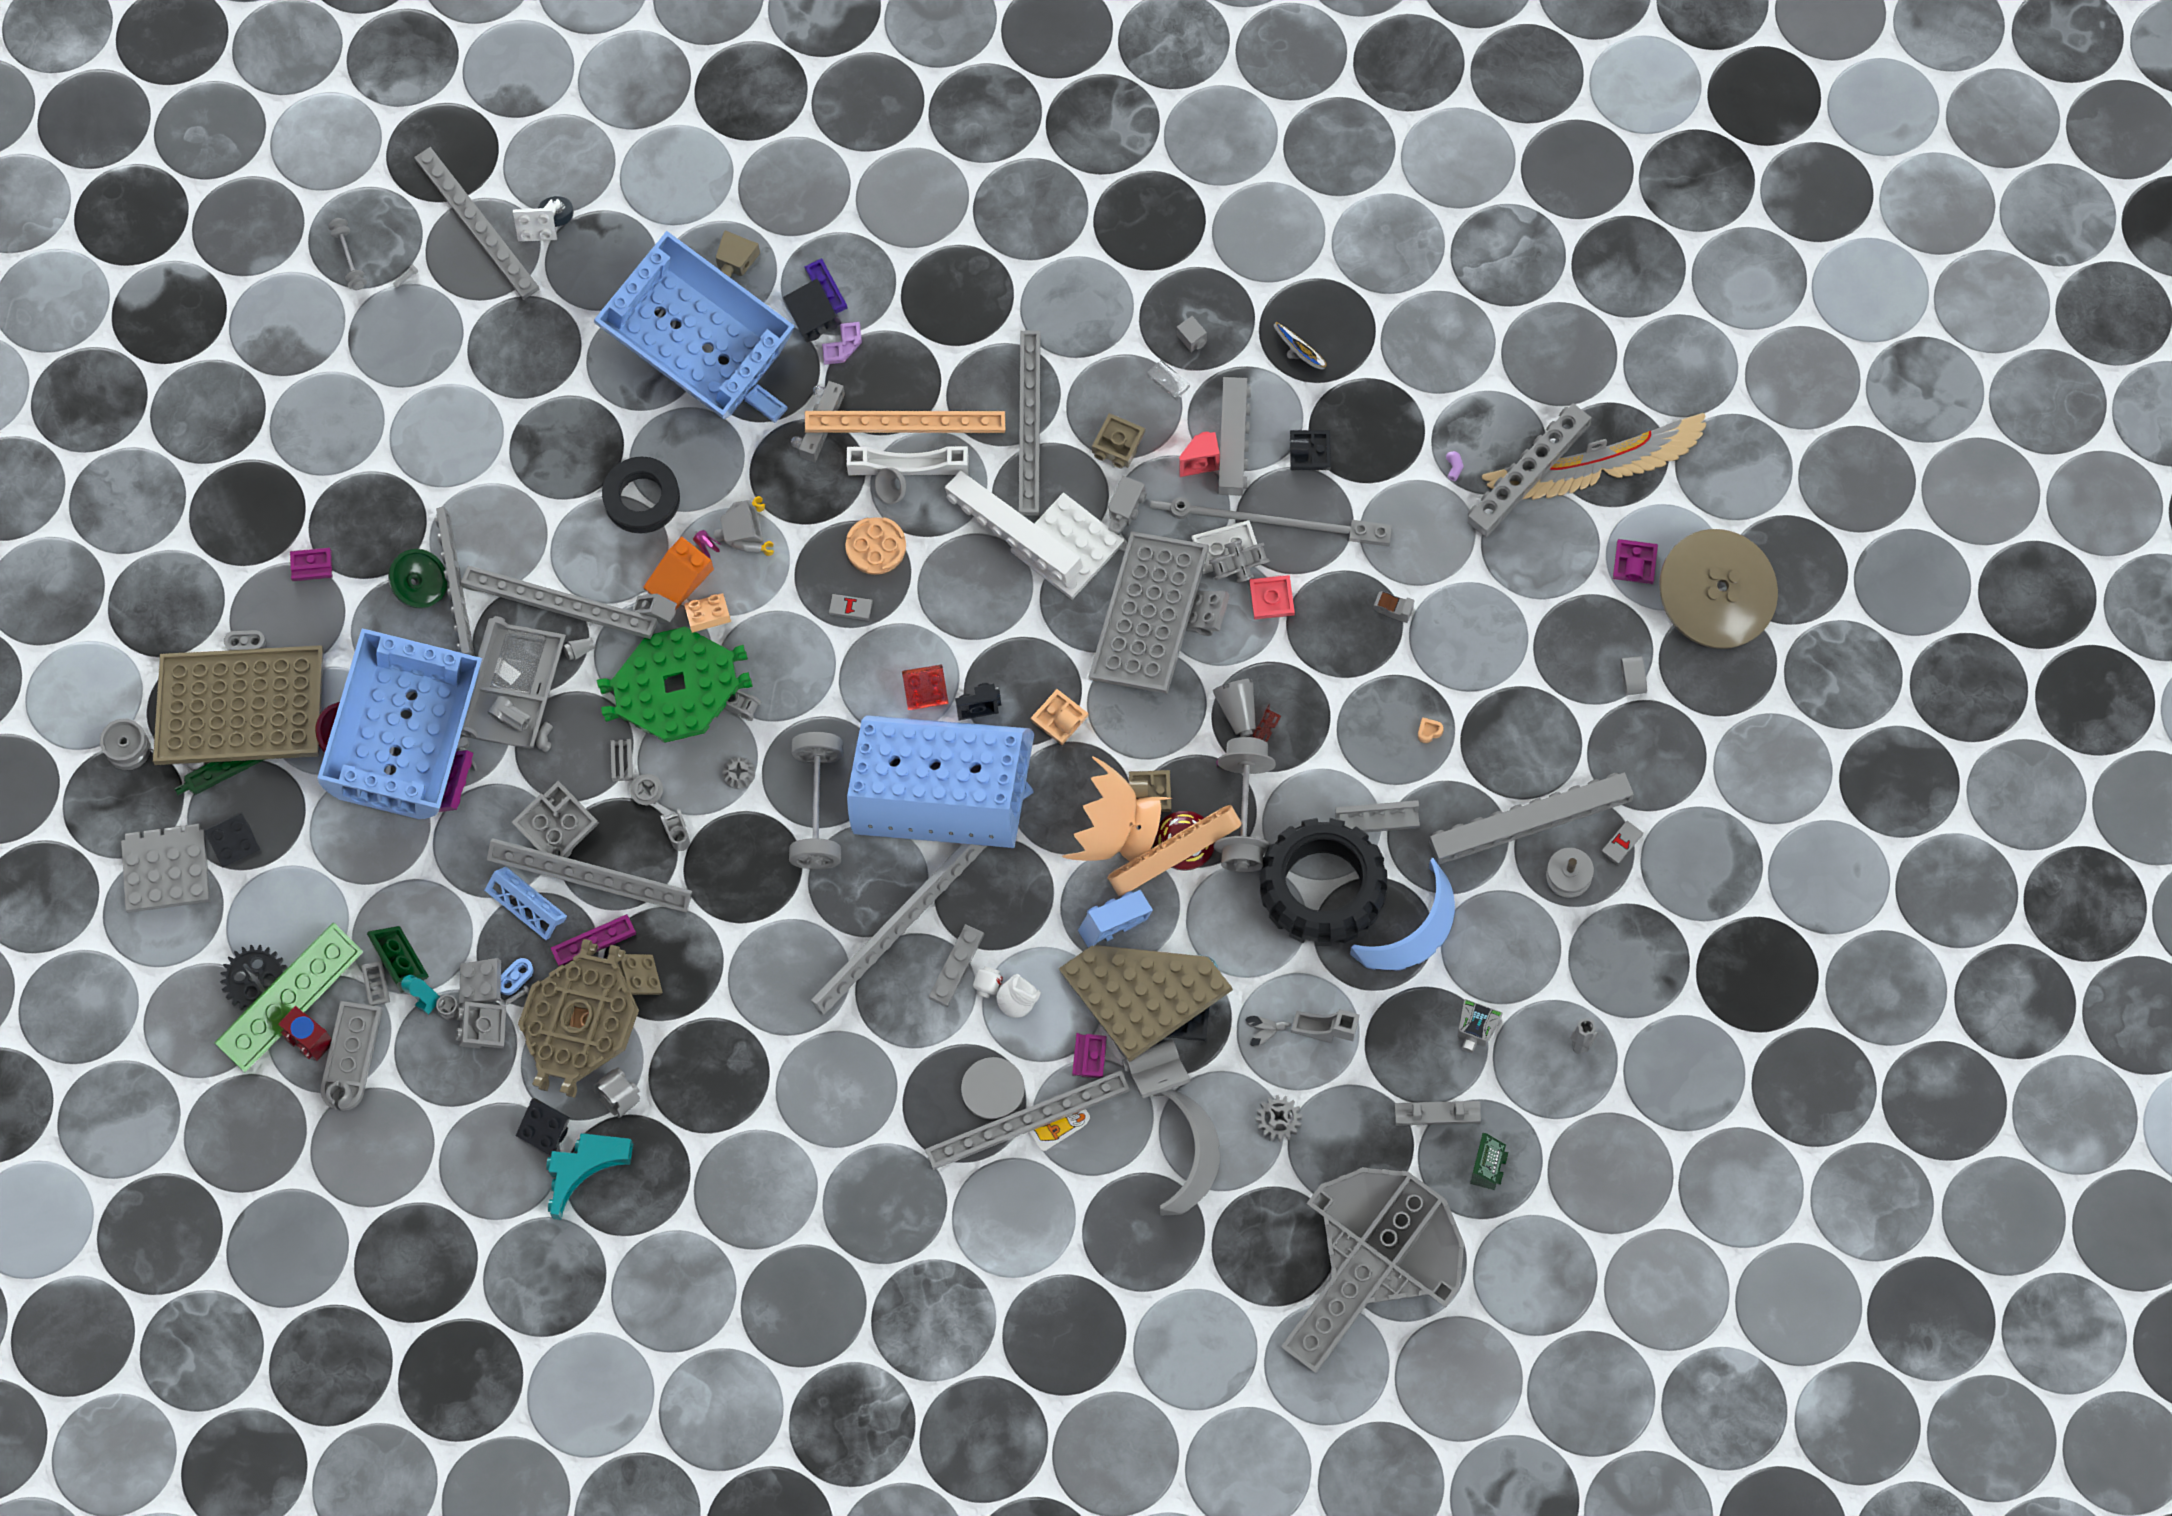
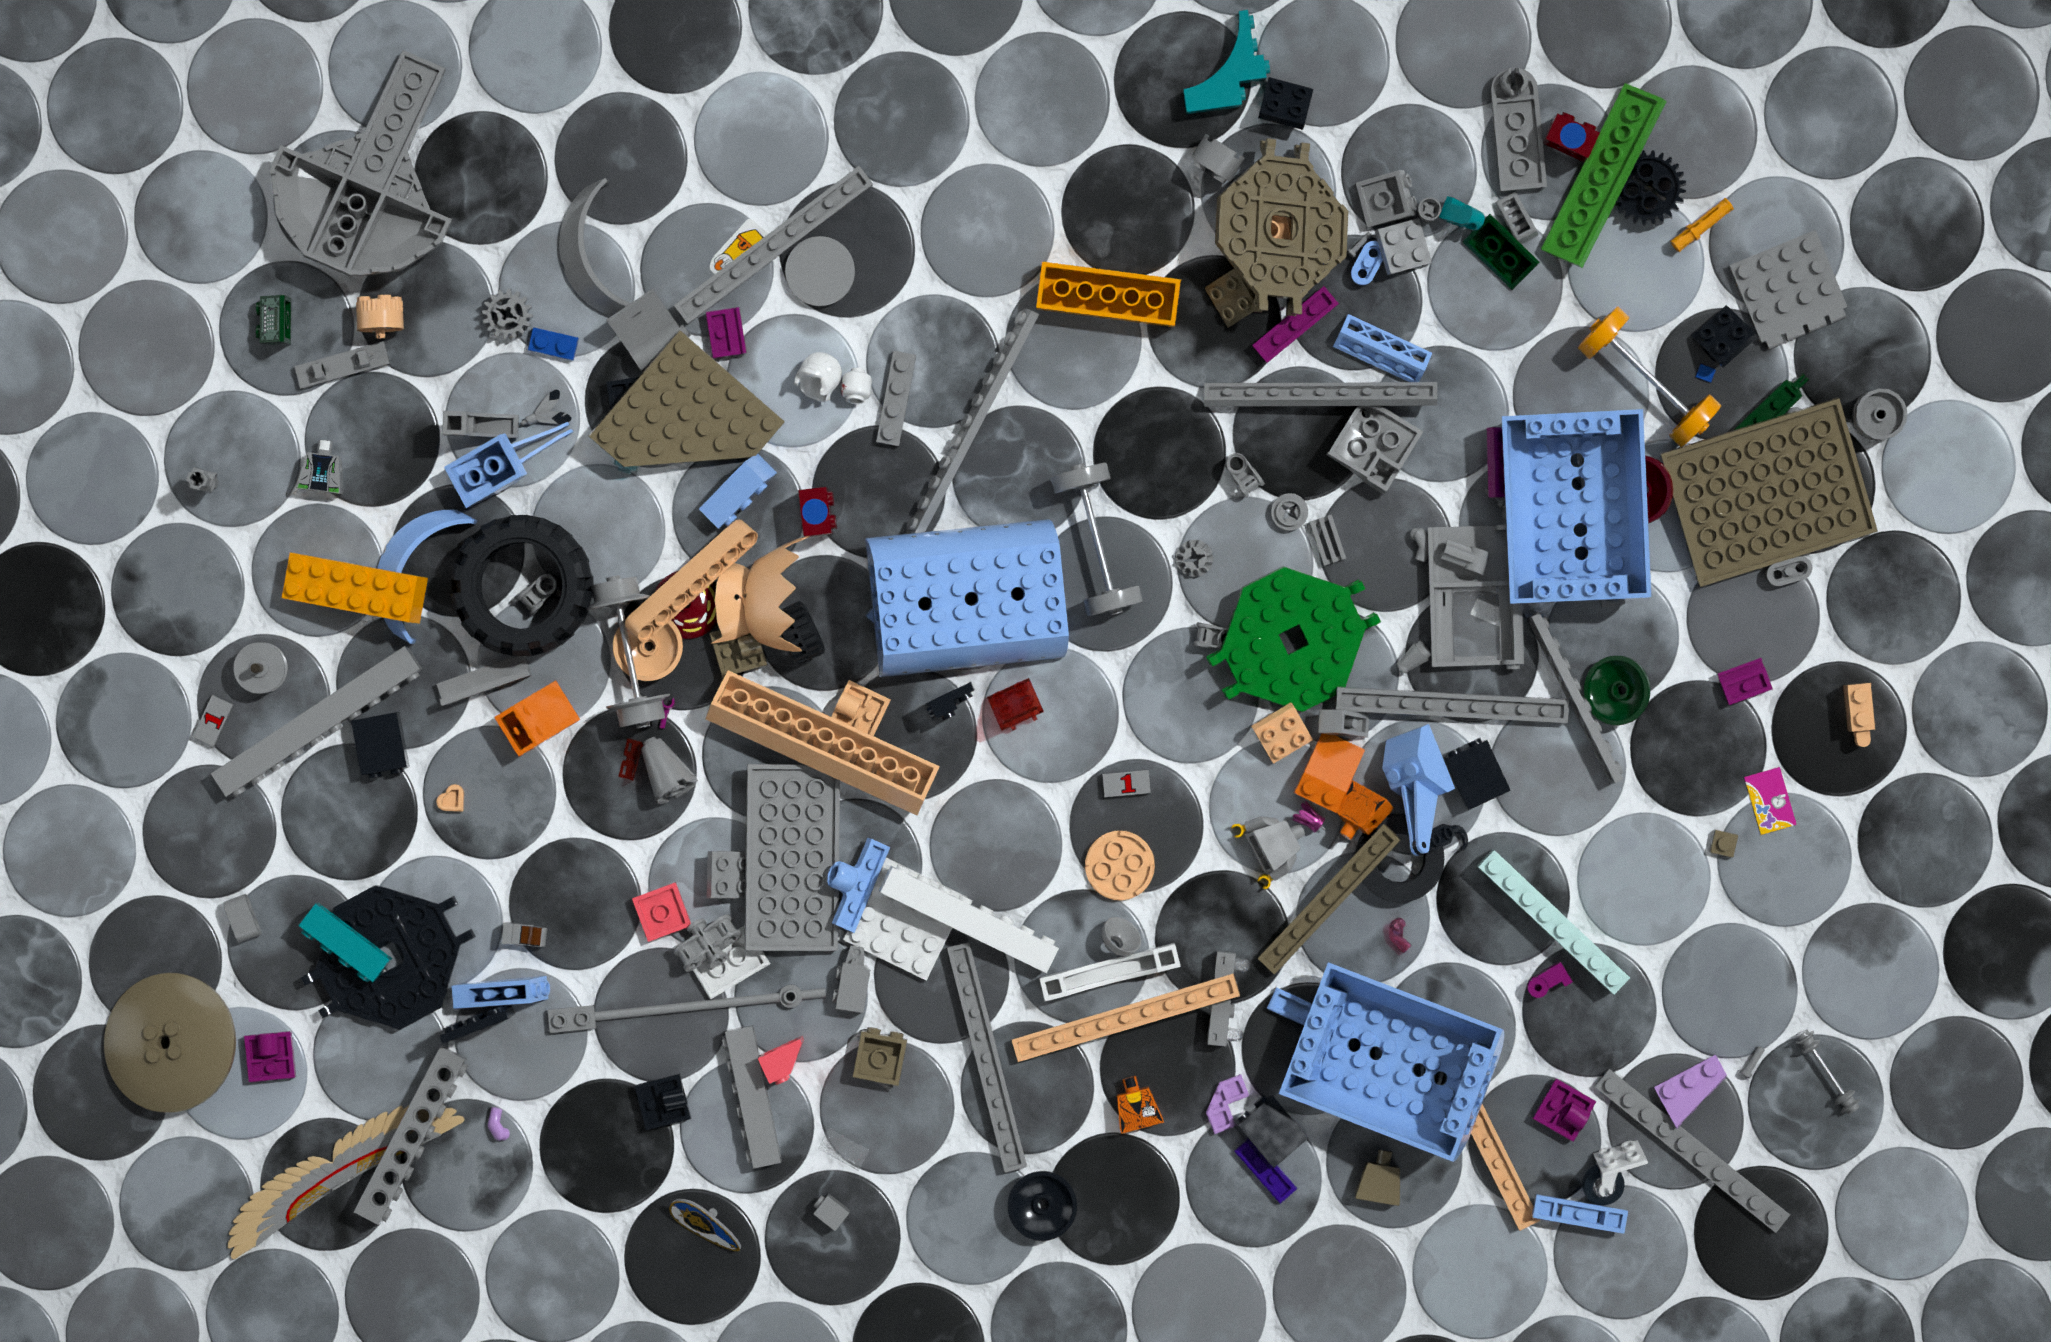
camera: 165 degrees right, 20 degrees up
none -> light orange brick [282,552,428,624]
none -> teal brick [299,902,393,982]
none -> black plate [301,885,476,1030]
none -> black brick [351,712,410,779]
none -> light nougat piece [356,295,404,339]
none -> black plate [439,1005,515,1044]
none -> light blue slope [444,422,573,508]
none -> light blue slope [452,976,550,1009]
none -> orange slope [494,680,581,757]
none -> light grey piece [516,574,560,616]
none -> blue plate [528,327,579,361]
none -> light nougat dish [613,619,683,681]
none -> light nougat brick [706,670,940,815]
none -> black tyre [781,601,825,665]
none -> dark red brick [798,487,837,537]
none -> light blue plate [827,838,890,933]
none -> black dish [1007,1171,1077,1241]
none -> light orange brick [1036,262,1181,327]
none -> torso [1117,1076,1164,1134]
none -> dark tan plate [1258,824,1401,975]
none -> orange torso [1337,780,1394,840]
none -> light blue slope [1382,724,1468,856]
none -> clear pink arm [1389,918,1411,953]
none -> black brick [1444,738,1511,810]
none -> light nougat plate [1471,1104,1540,1231]
none -> light aqua brick [1477,849,1630,995]
none -> magenta leg [1527,961,1573,998]
none -> light blue hinge [1532,1194,1628,1234]
none -> magenta plate [1533,1078,1597,1142]
none -> light orange axle [1578,306,1721,447]
none -> lavender wing [1654,1055,1727,1129]
none -> light orange pin [1670,198,1734,253]
none -> blue window [1696,364,1716,383]
none -> dark tan plate [1710,830,1738,857]
none -> sticker [1744,767,1797,835]
none -> light nougat brick [1843,683,1875,747]

